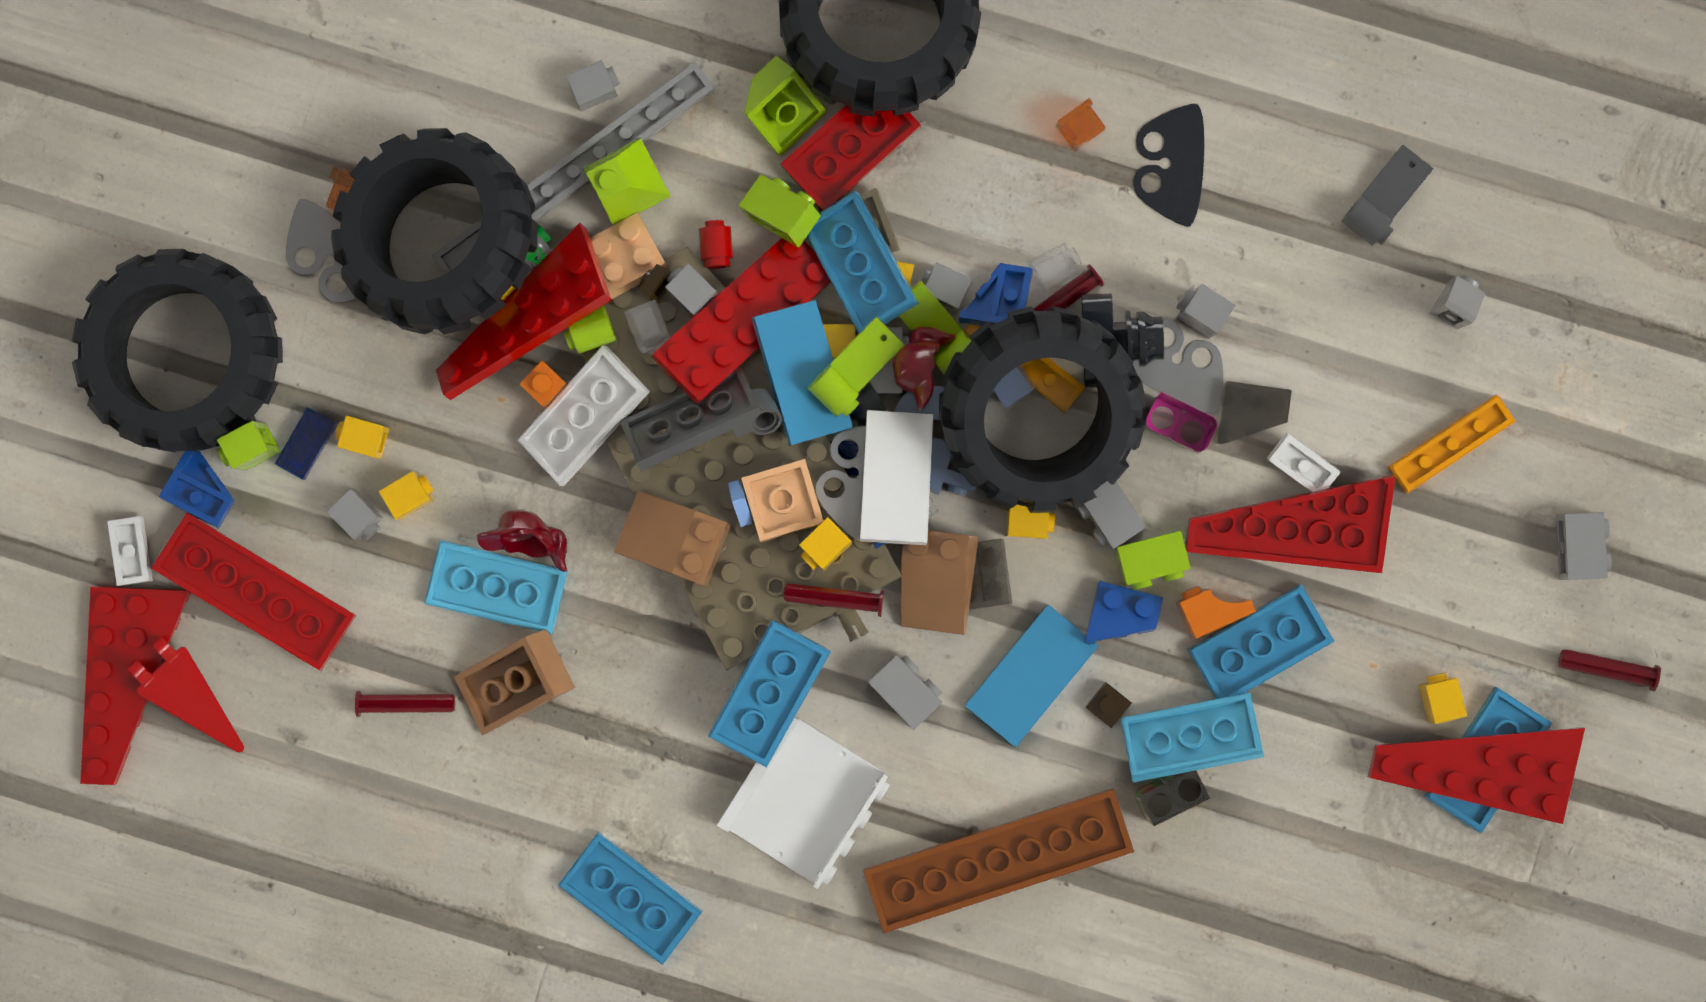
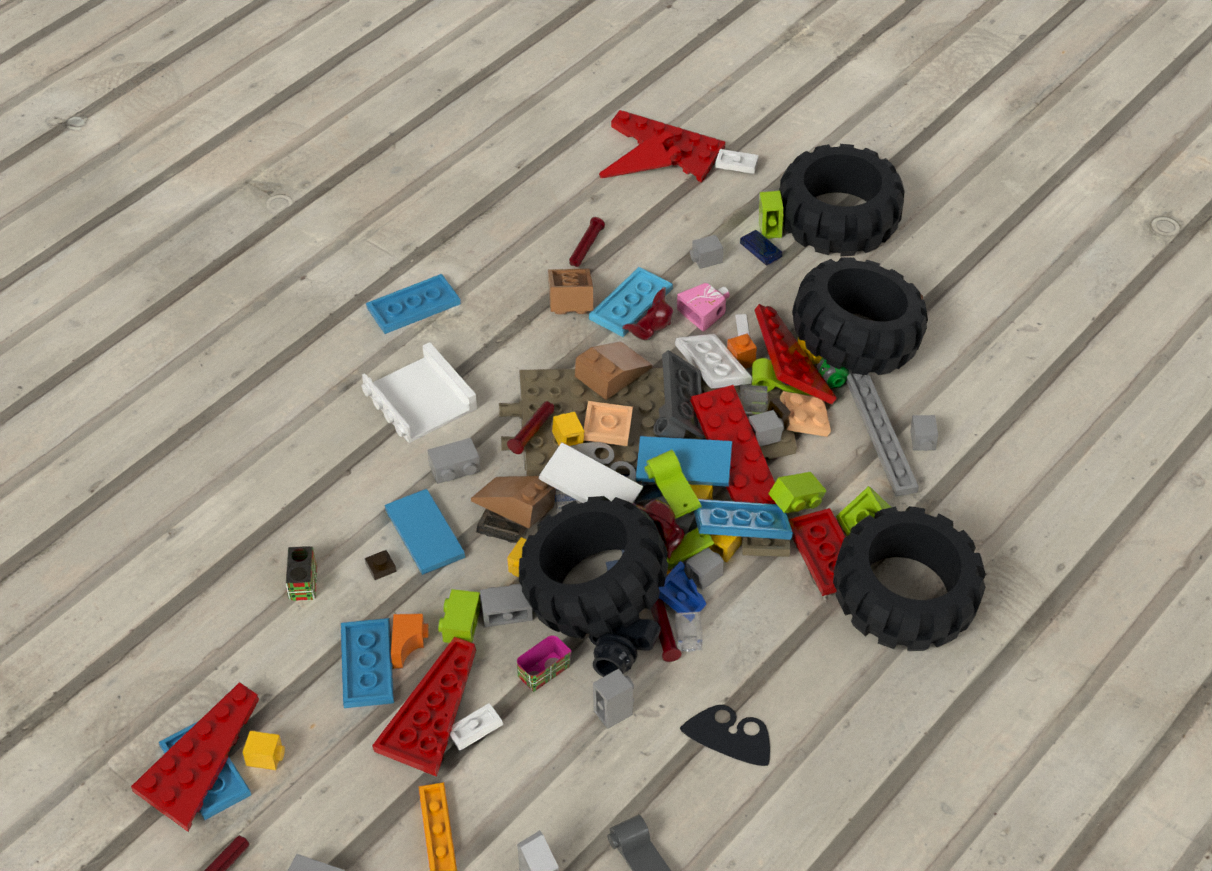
camera: 115 degrees right, 40 degrees down
red plate [151,513,357,671] -> none
blue wing [159,451,235,529] -> none
yellow brick [335,415,390,459] -> none
yellow brick [378,471,435,520] -> none
lime slope [582,138,671,225] -> none
red brick [699,220,733,269] -> none
dark azure tile [708,619,831,768] -> none
light blue tile [728,480,753,527] -> none
dark orange plate [863,788,1134,934] -> none
clear orange panel [1056,98,1105,152] -> none
blue wing [1084,581,1163,645] -> none
medium azure tile [1121,693,1264,782] -> none
light grey piece [1133,319,1223,414] -> none
clear smoke wing [1217,381,1292,445] -> none
none -> bright pink torso [677,283,730,332]
none -> white sticker [735,314,750,337]

